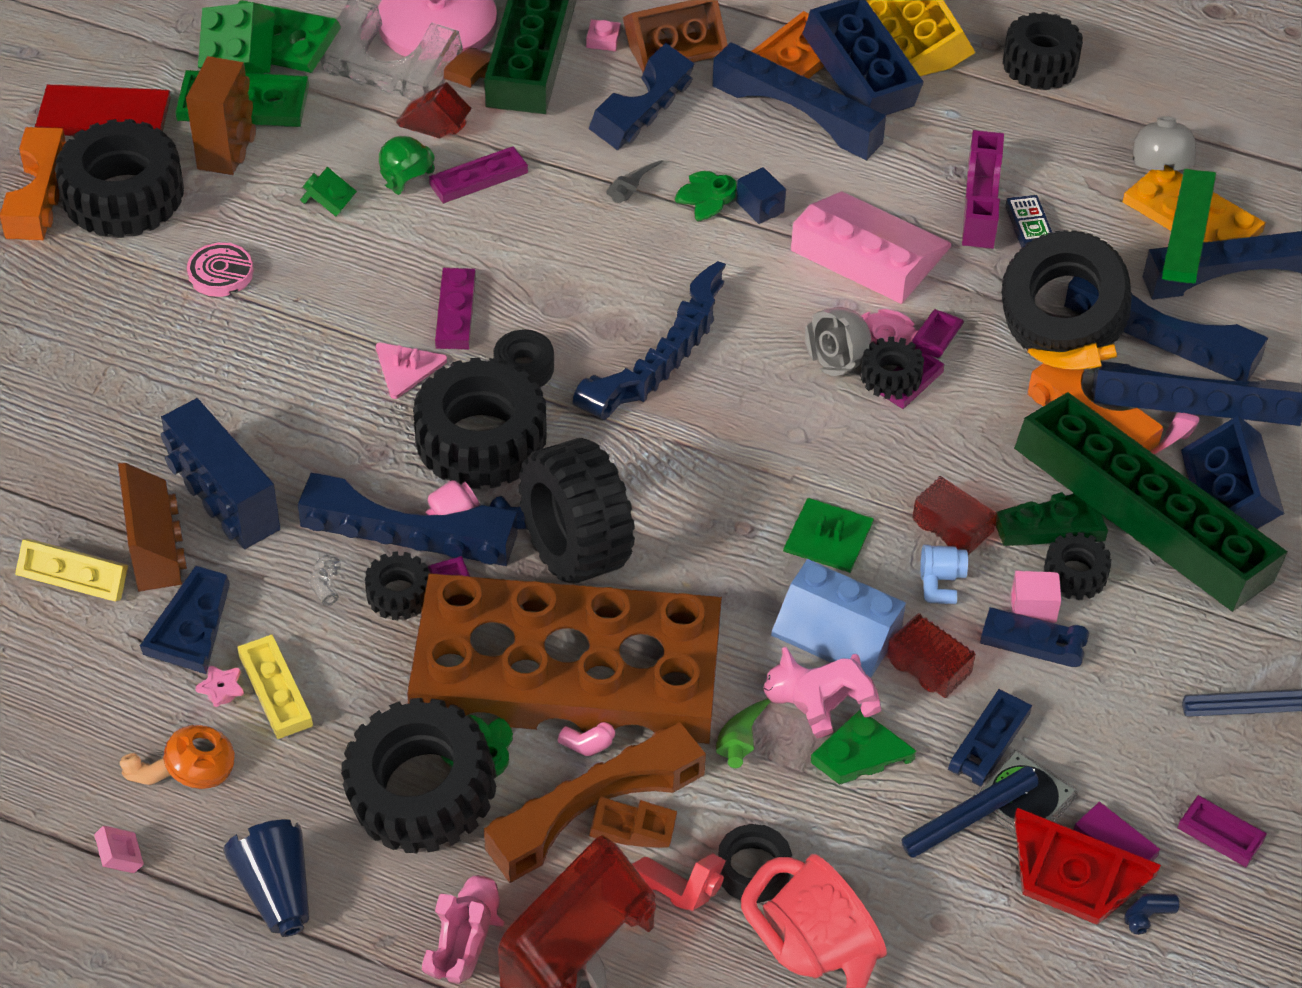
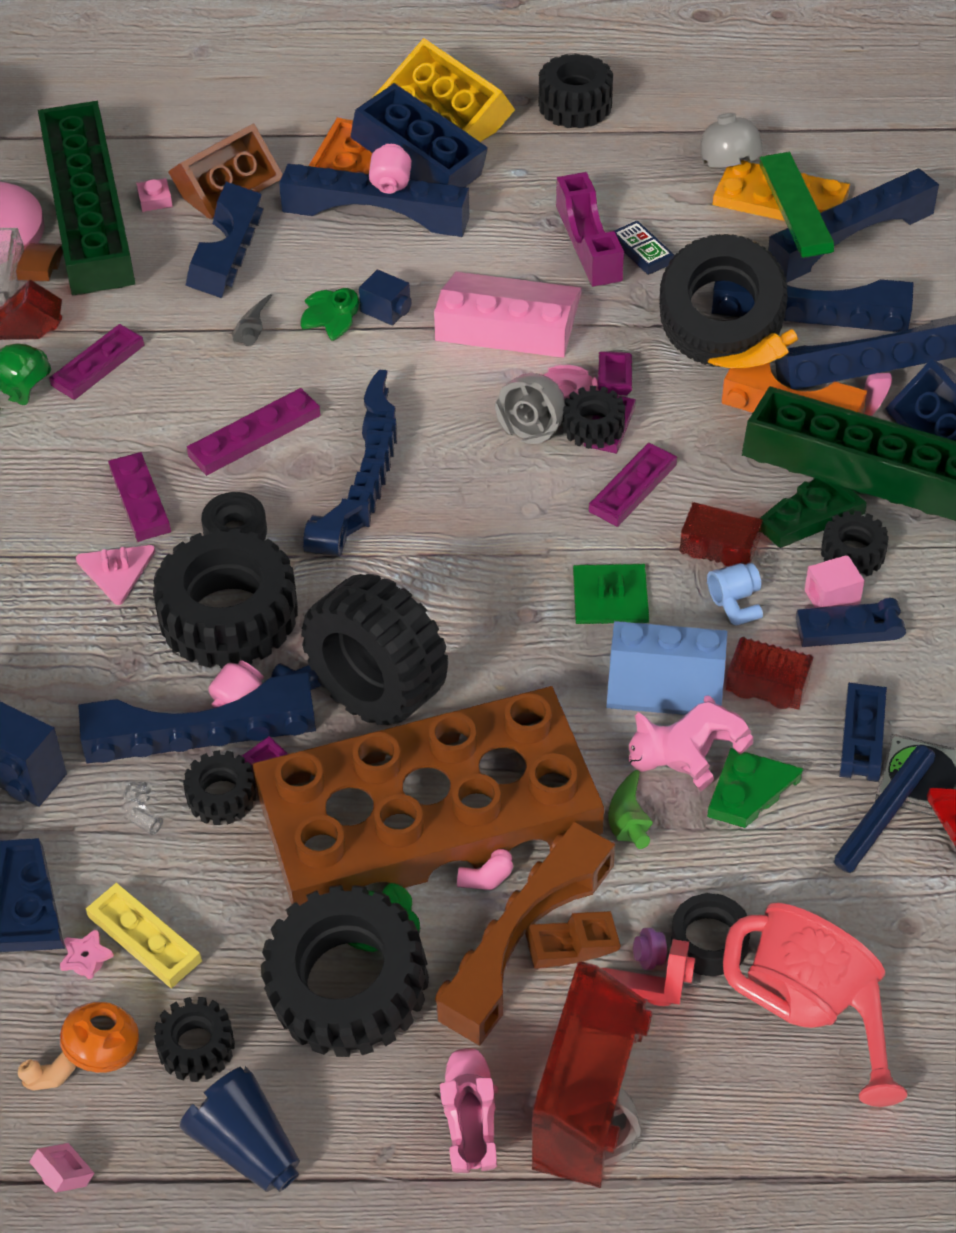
camera: 20 degrees left, 0 degrees up
none -> black tyre [154,996,235,1082]
none -> magenta plate [187,388,321,476]
none -> bright pink head [369,144,412,194]
none -> magenta tile [589,442,677,527]
none -> medium lavender plate [633,928,667,970]

